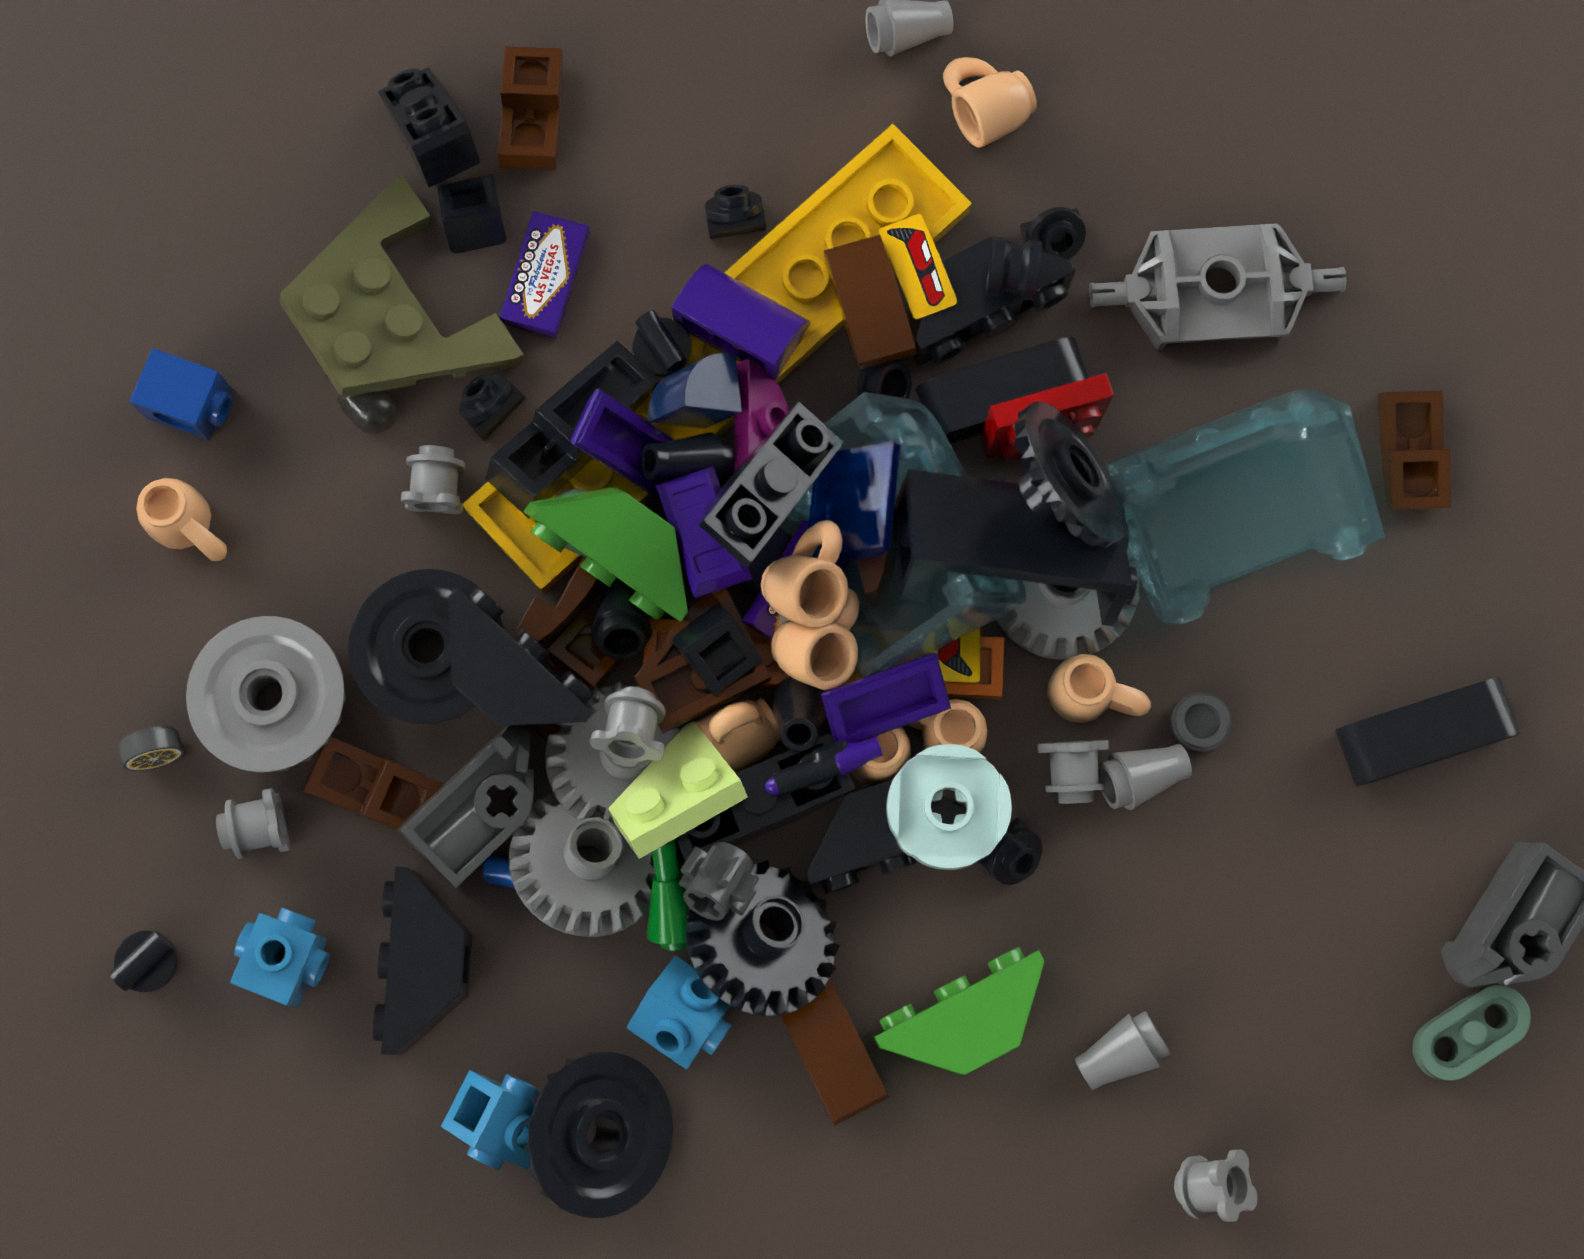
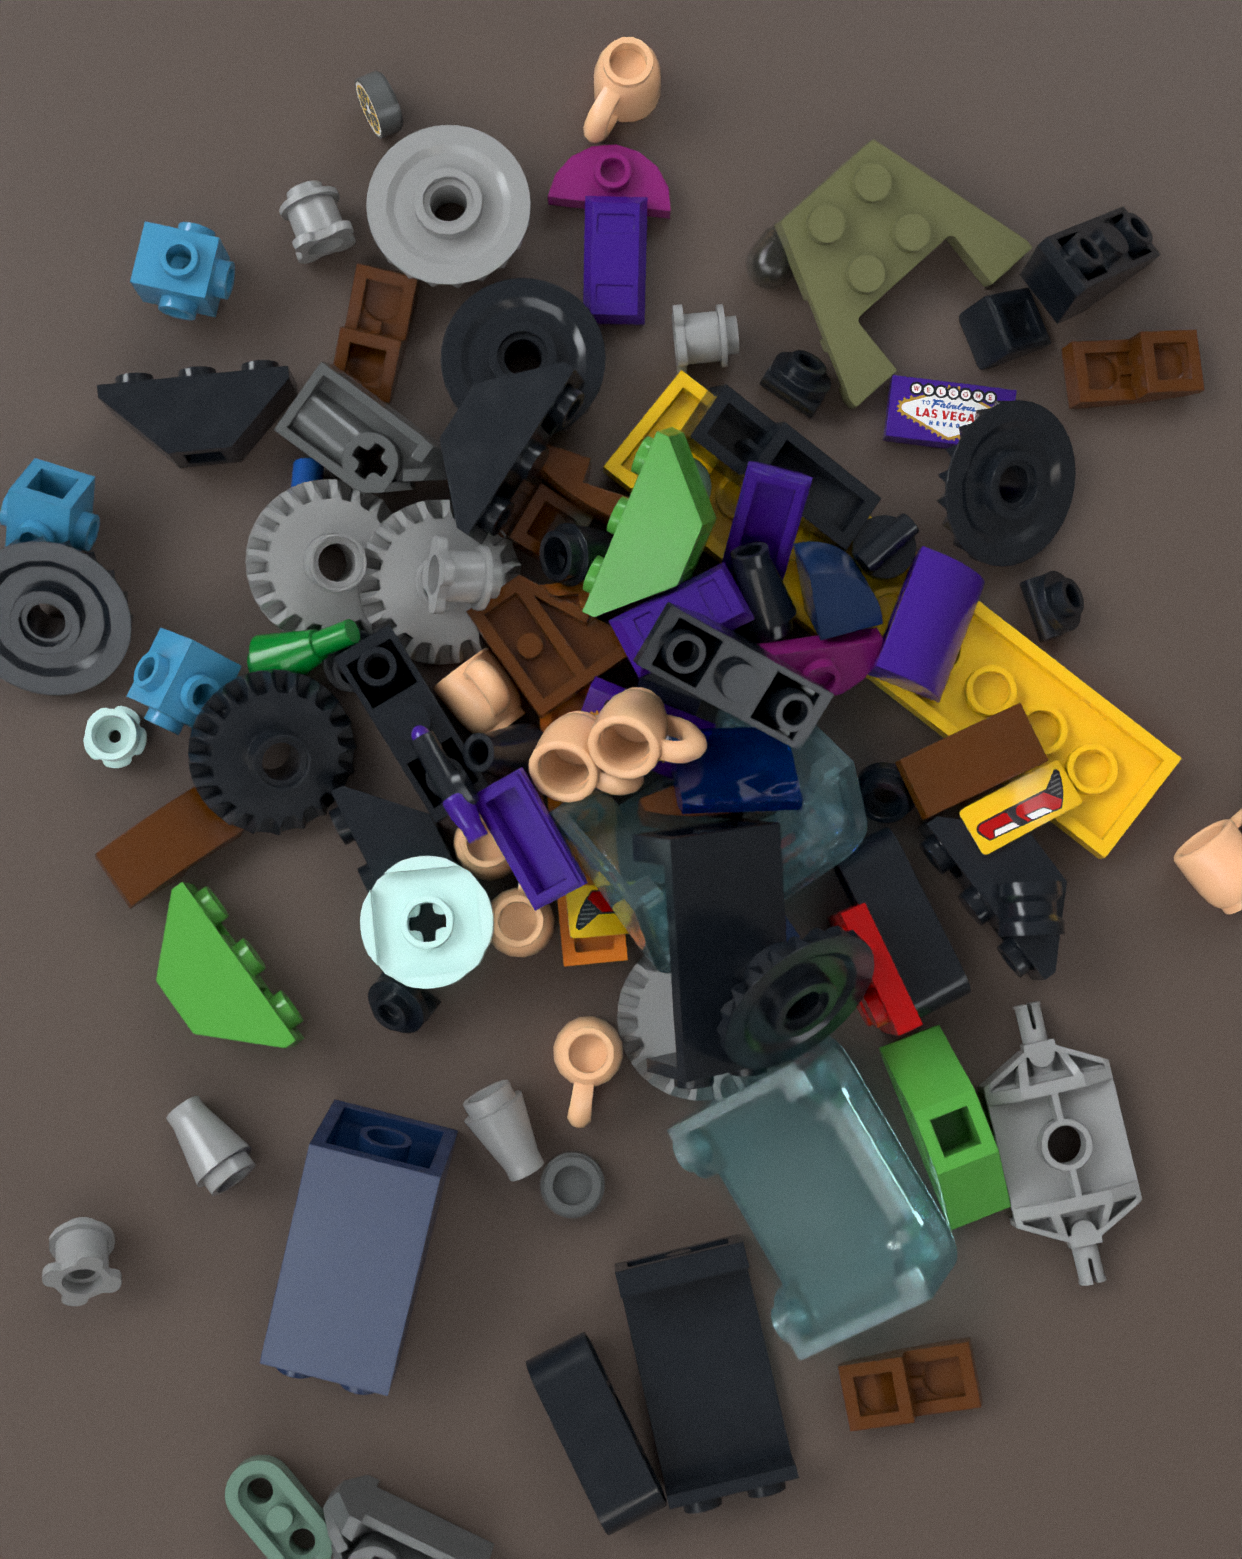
camera: 75 degrees right, 5 degrees up
black plate [109,930,178,992] -> none
blue brick [129,348,232,440] -> none
yellowish green wing [608,720,748,859] -> none
black slope [671,604,763,697] -> none
dark grey gear [679,842,759,920] -> none
black plate [1020,207,1086,259] -> none
light grey brick [1037,740,1109,804] -> none
none -> light aqua plate [83,706,147,768]
none -> dark blue slope [260,1099,458,1396]
none -> magenta plate [547,144,671,219]
none -> dark purple tile [583,196,648,325]
none -> black panel [614,1234,799,1514]
none -> bright green slope [878,1025,1011,1230]
none -> black gear [937,400,1076,567]

